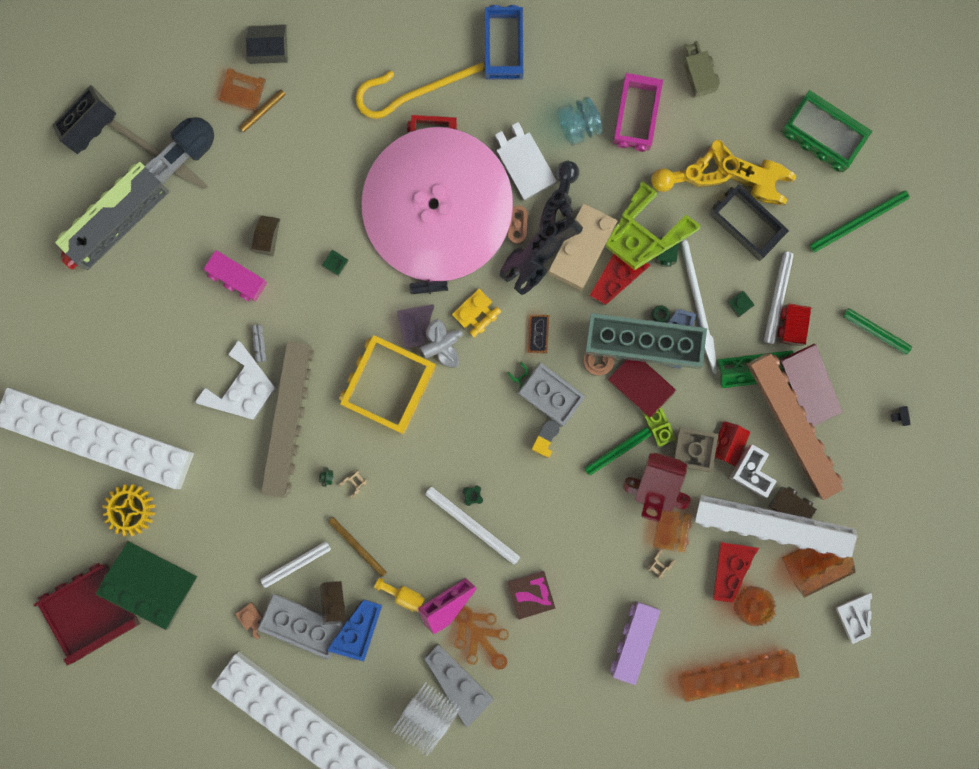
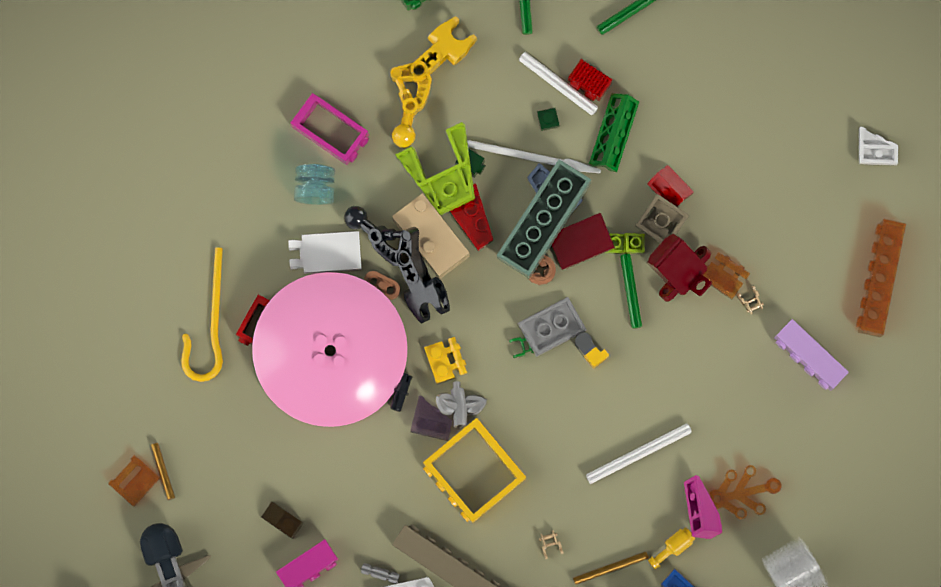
camera: 55 degrees left, 5 degrees down
black slope [246,25,288,64] -> none
dark green plate [319,467,333,487] -> none
dark green plate [322,250,349,277] -> none
light grey wing [425,644,494,727] -> none
dark green plate [462,485,483,506] -> none
blue window [485,5,523,79] -> none
reddish brown tile [507,571,556,620] -> none
slope [528,315,550,354] -> none
dark green plate [651,305,670,323] -> none
olive brick [683,41,720,98] -> none
white brick [695,495,857,558] -> none
black window [710,184,789,261] -> none
red wing [712,542,759,603] -> none
white brick [729,444,776,498] -> none
clear orange brick [733,586,776,627] -> none
nougat brick [747,353,844,500] -> none
dark brown brick [768,486,817,519] -> none
tile [779,343,842,426] -> none
clear orange slope [782,548,856,598] -> none
black tile [891,406,911,426] -> none

